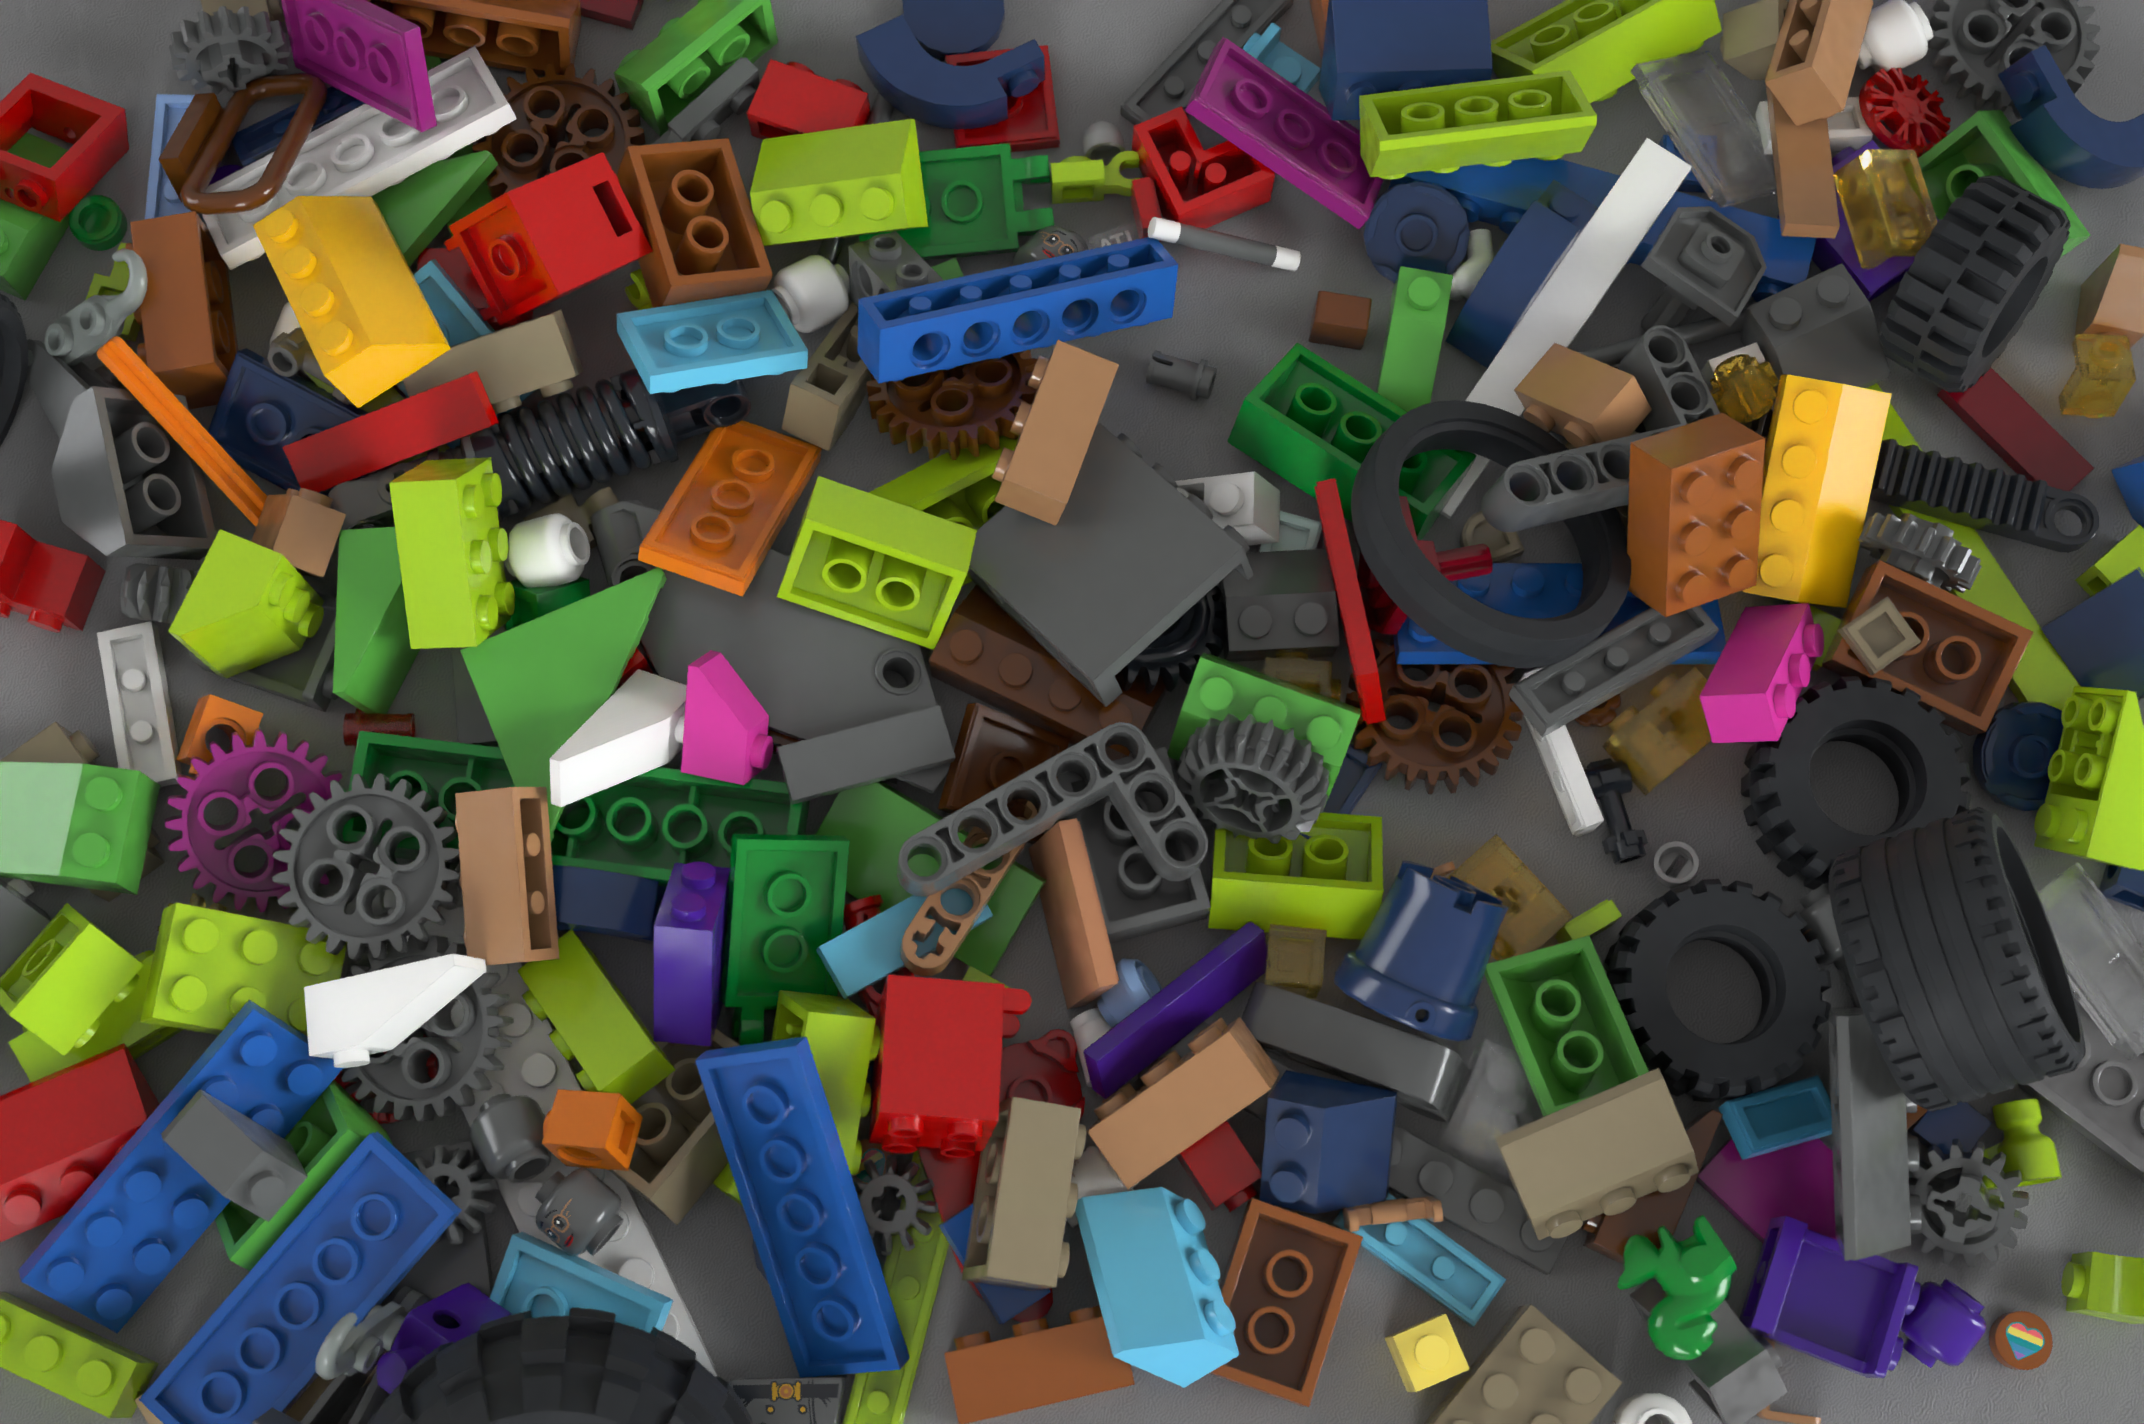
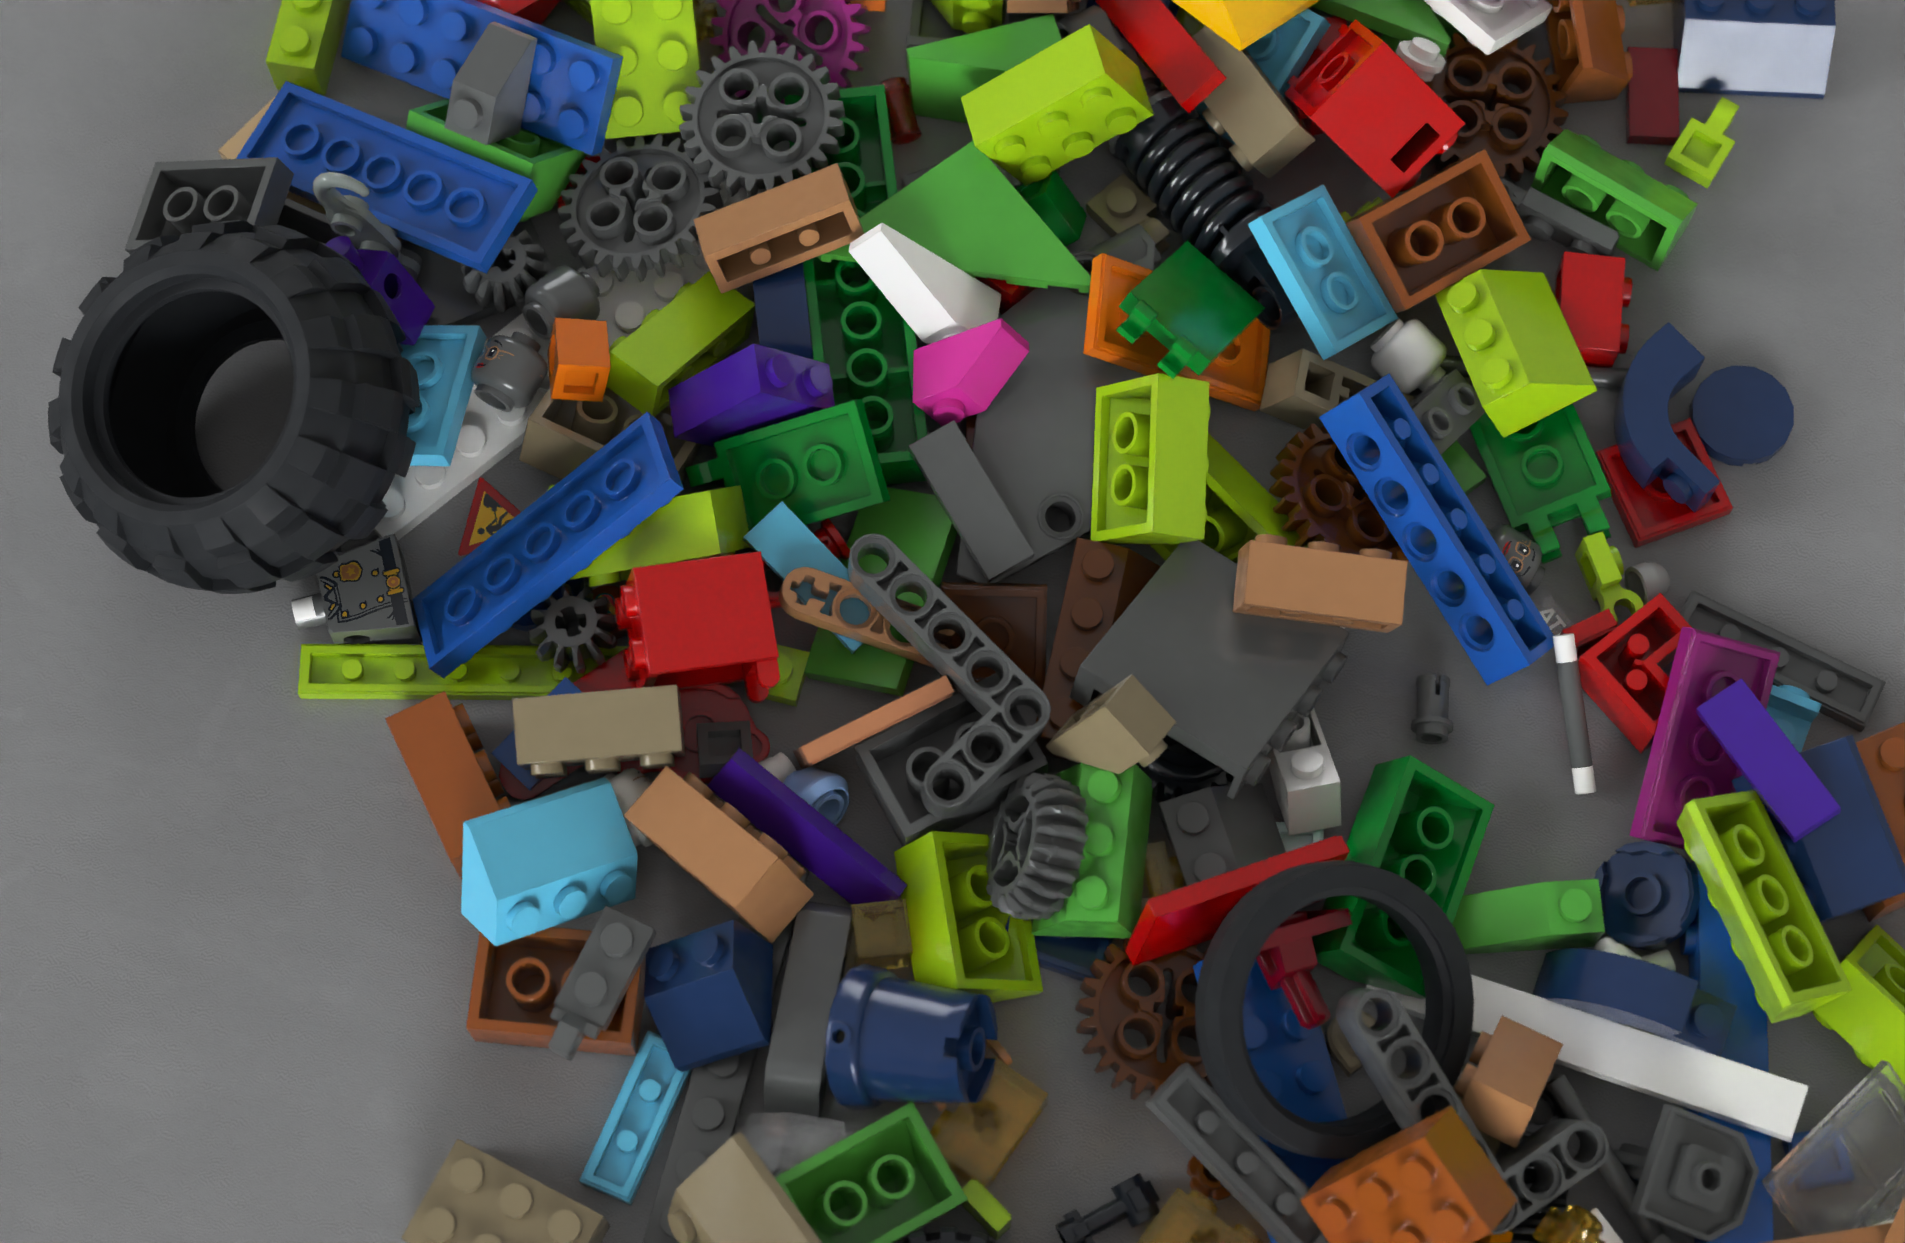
camera: 80 degrees right, 5 degrees down
white slope [304,953,487,1068] -> none
white head [504,513,590,588] -> none
red brick [1176,1121,1262,1212] -> none
reddish brown piece [1309,291,1372,350] -> none
medium nougat piece [1342,1196,1443,1232] -> none
light yellow brick [1385,1314,1470,1392] -> none
white tile [1519,668,1604,838] -> none
none -> sticker [458,477,521,557]
none -> dark grey hinge [548,906,656,1061]
none -> dark grey plate [696,721,753,778]
none -> dark tan slope [1045,674,1176,774]
none -> green tile [1116,241,1265,379]
none -> white plate [1396,37,1446,82]
none -> dark purple tile [1696,678,1841,843]

